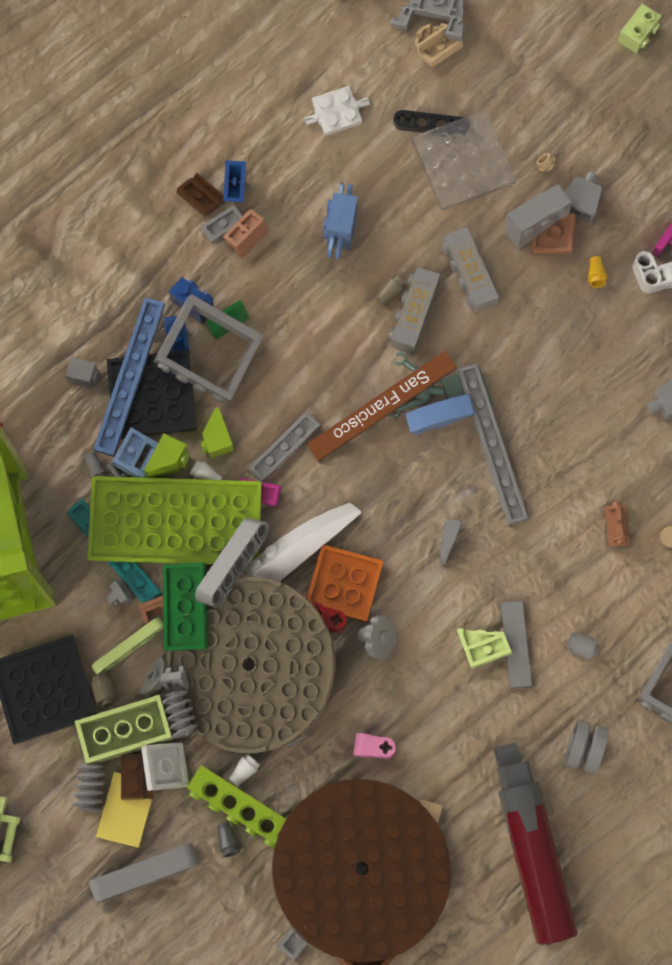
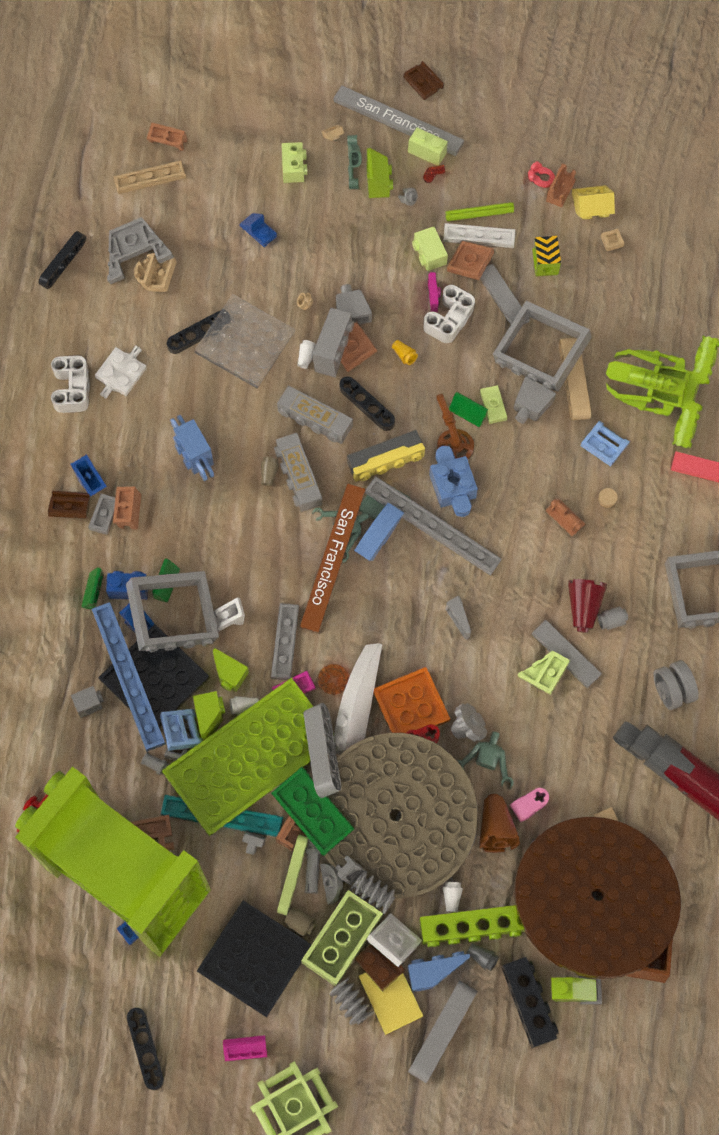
camera: 40 degrees left, 5 degrees down
none -> white beam [51,356,90,413]
none -> green slope [81,568,104,610]
none -> nougat plate [131,815,175,851]
none -> white slope [214,598,245,632]
none -> blue slope [240,213,277,247]
none -> white cone [297,340,316,369]
none -> light grey pin [305,840,321,894]
none -> clear orange gear [318,664,349,695]
none -> black beam [339,376,395,431]
none -> piece [347,430,425,482]
none -> medium blue slope [407,951,470,992]
none -> medium blue brick [429,446,478,517]
none -> dark orange dish [436,394,474,460]
none -> green slope [449,392,488,427]
none -> sand green piece [457,731,514,790]
none -> dark orange cone [479,793,520,853]
none -> yellowish green plate [480,385,507,424]
none -> black brick [501,957,559,1049]
none -> lime slope [551,977,597,1002]
none -> dark red cone [568,579,607,633]

